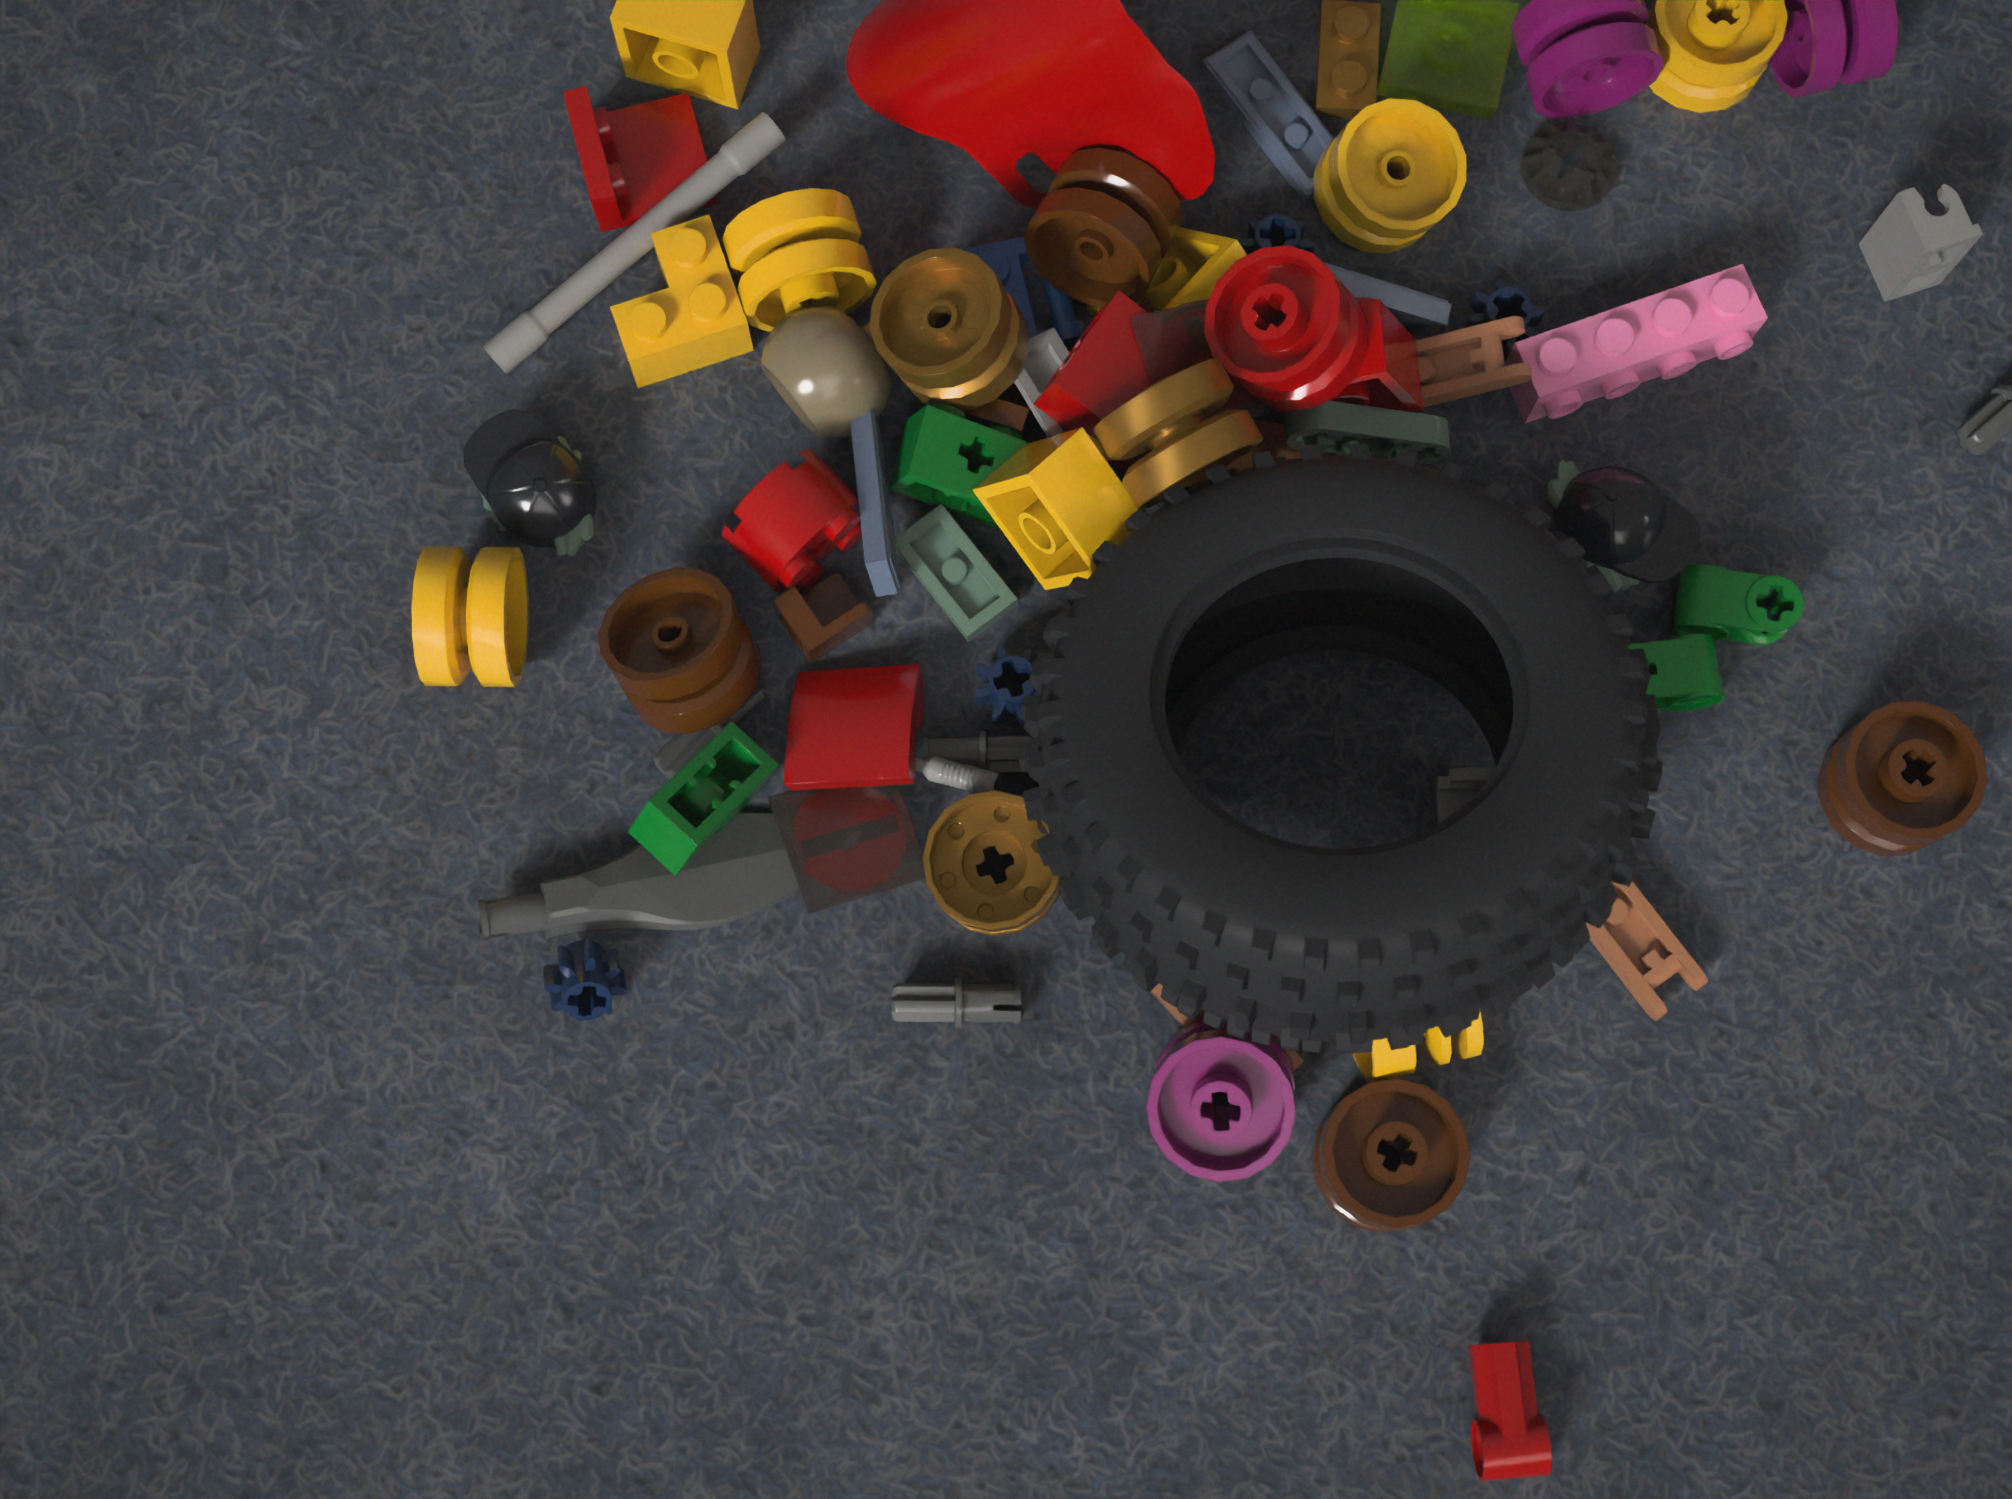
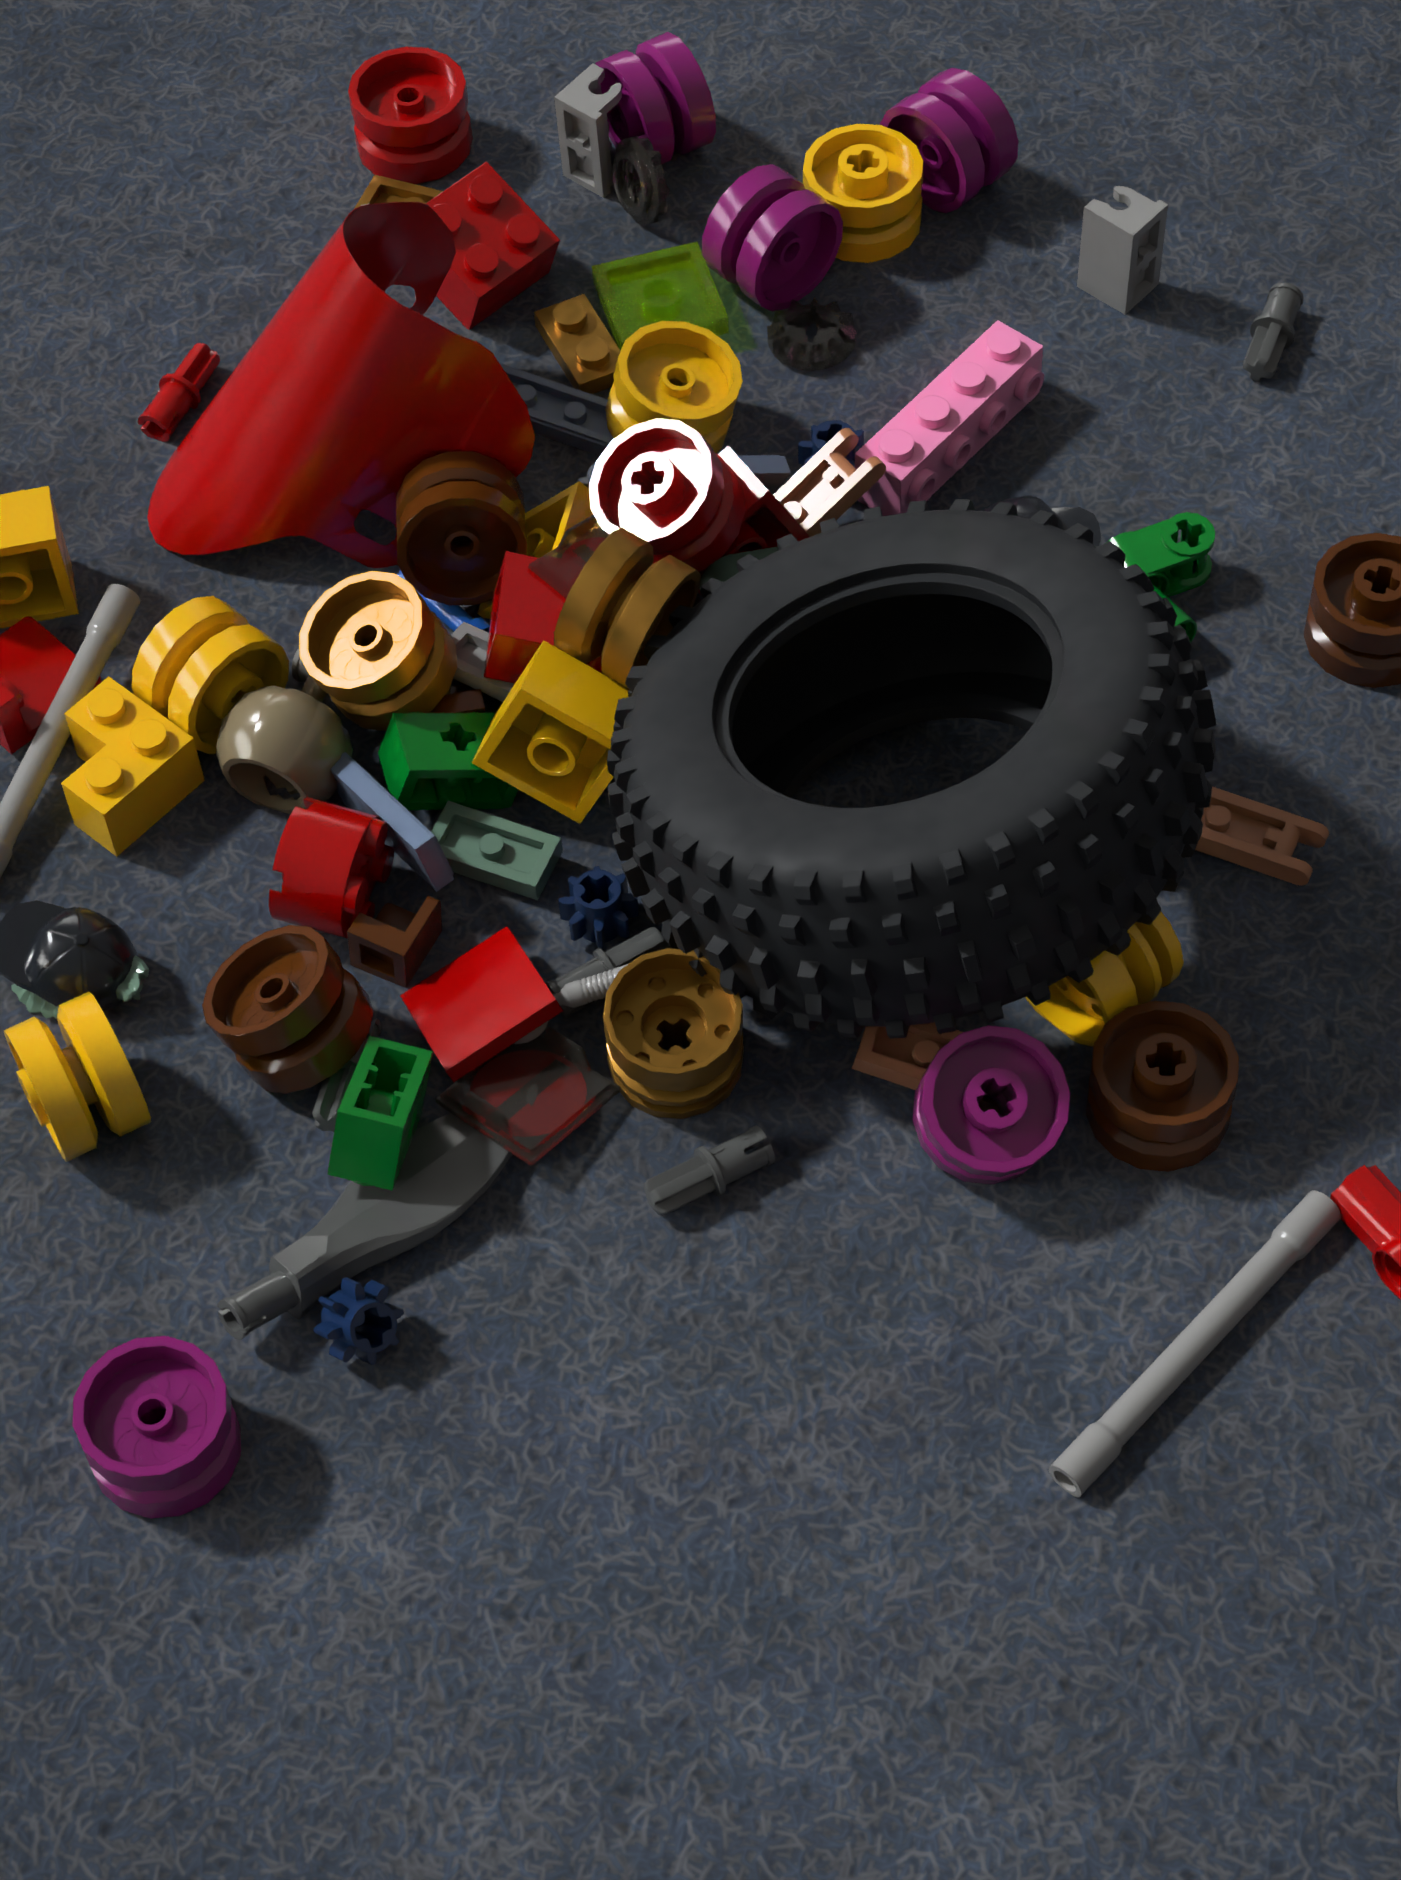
camera: 25 degrees left, 20 degrees down
none -> magenta wheel [72,1336,241,1518]
none -> light grey piece [1049,1190,1341,1497]

